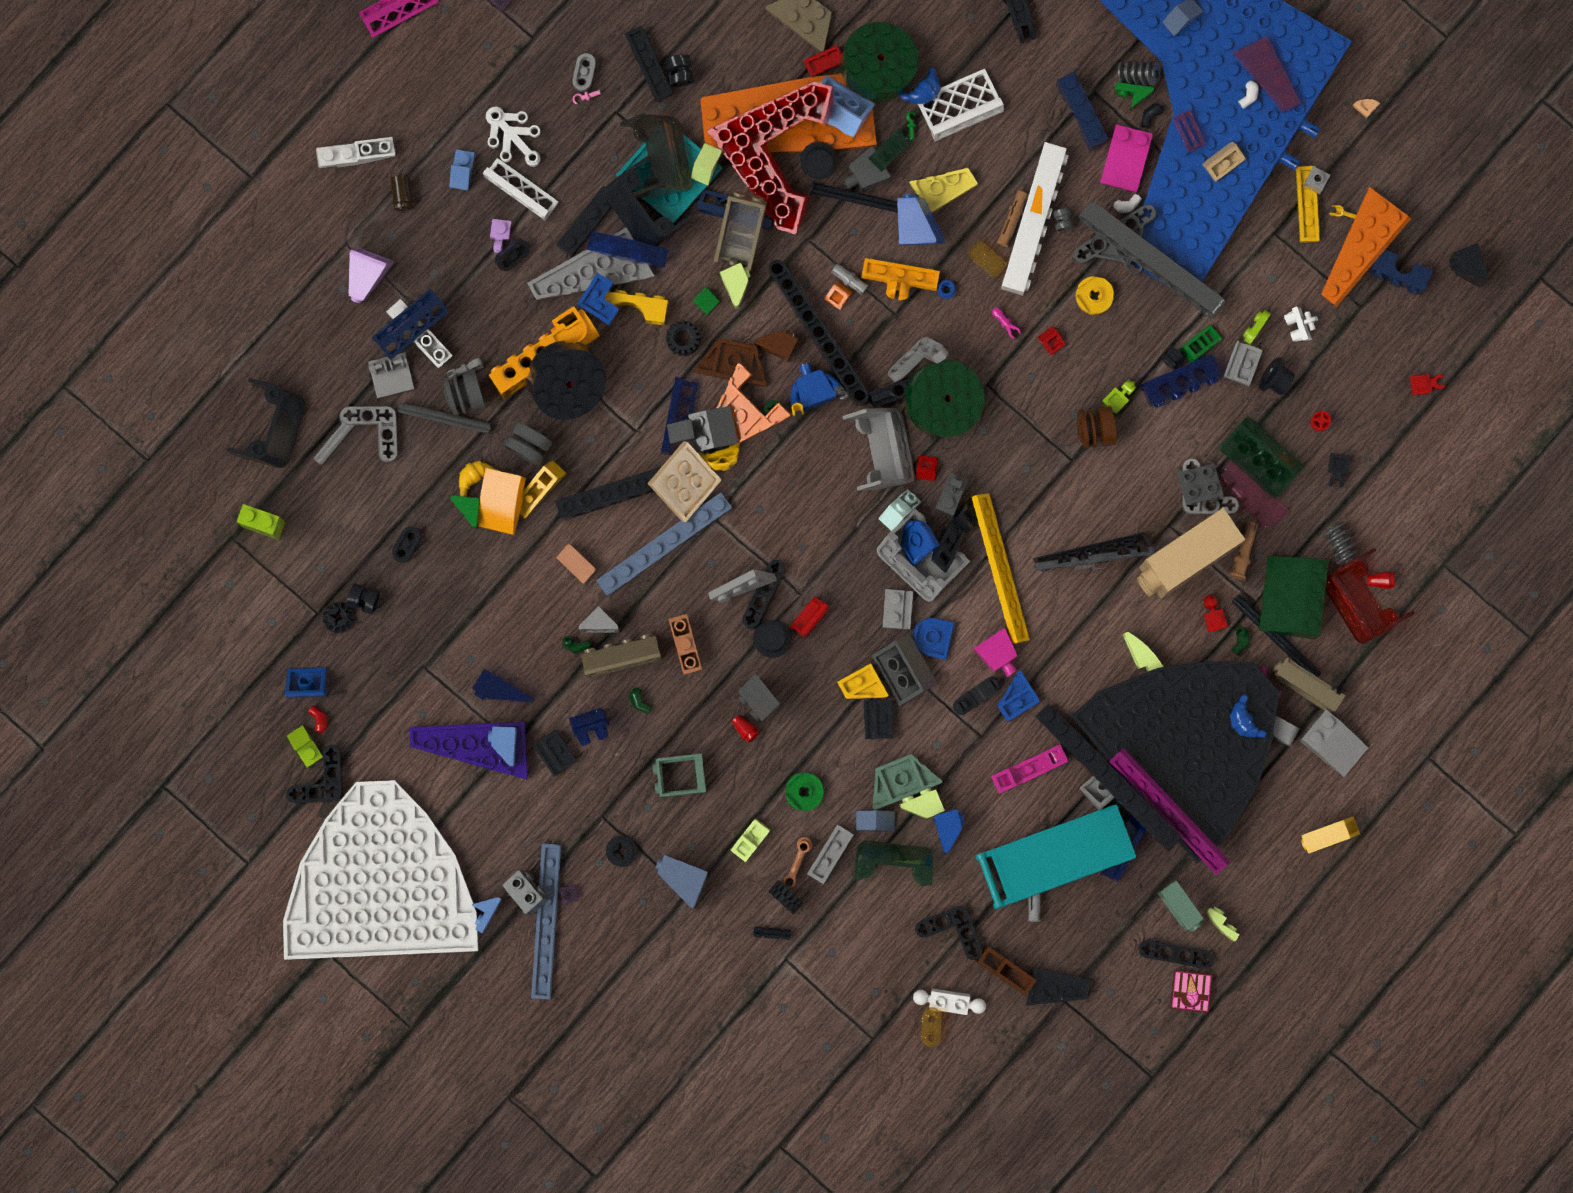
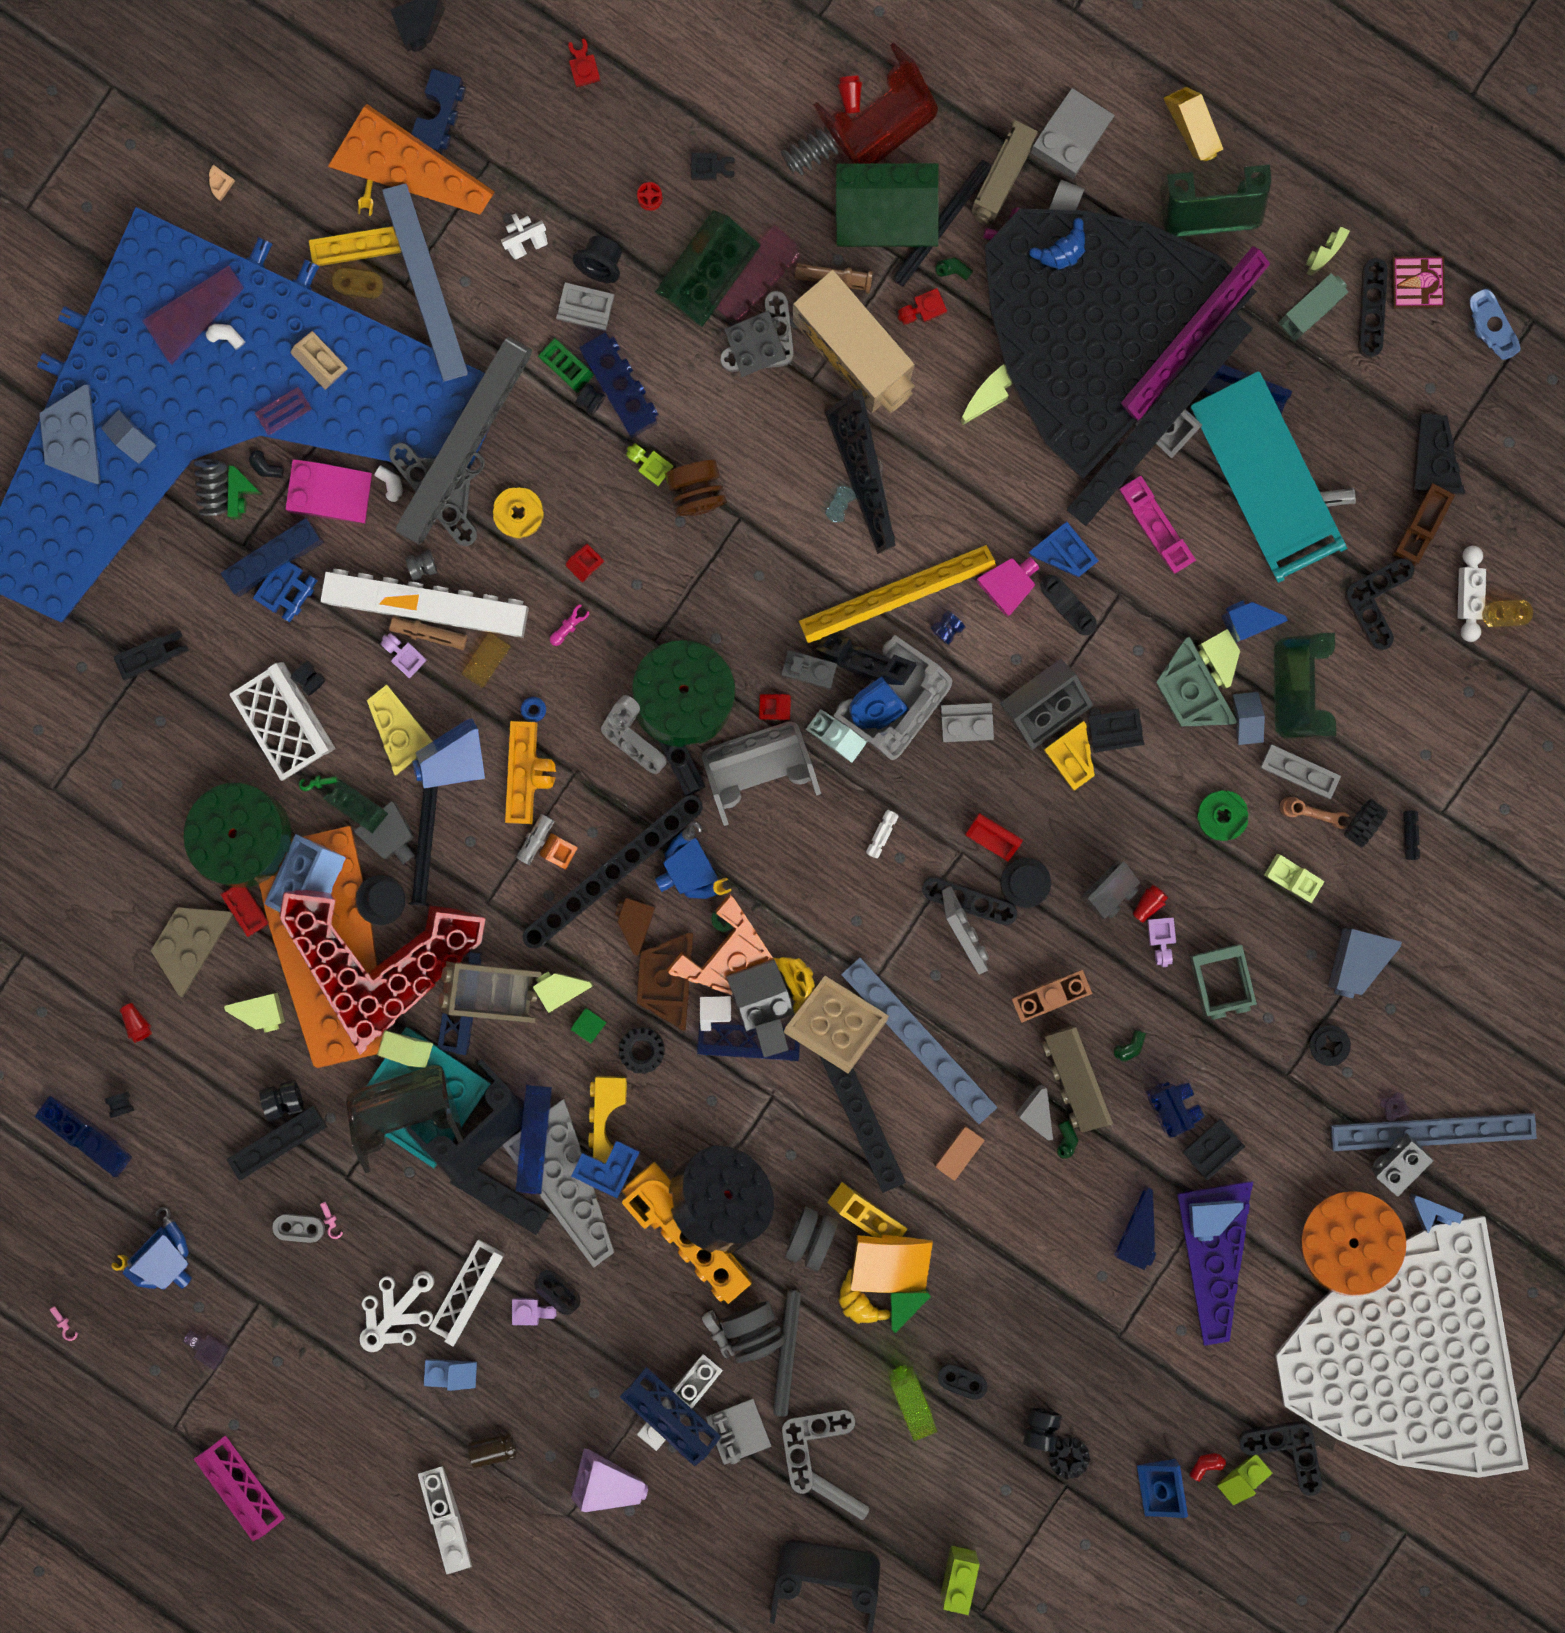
camera: 95 degrees left, 5 degrees up
blue piece [900,67,941,105] -> none
blue tile [913,618,955,660] -> none
lime plate [1243,310,1271,345] -> none
light grey plate [1303,166,1330,195] -> none
none -> yellowish green slope [224,993,285,1033]
none -> blue plate [253,562,318,623]
none -> black wheel [290,661,326,696]
none -> clear yellow plate [332,268,384,299]
none -> lavender plate [380,632,427,678]
none -> sand blue tile [382,183,468,382]
none -> white panel [700,996,731,1031]
none -> clear light blue piece [825,486,856,523]
none -> white axle [866,810,898,858]
none -> clear neon green window [889,1365,938,1441]
none -> clear blue wheel [930,610,966,645]
none -> lavender plate [1147,918,1176,967]
none -> clear green windscreen [1160,165,1271,237]
none -> orange piece [1301,1191,1406,1296]
none -> medium blue piece [1469,289,1521,360]

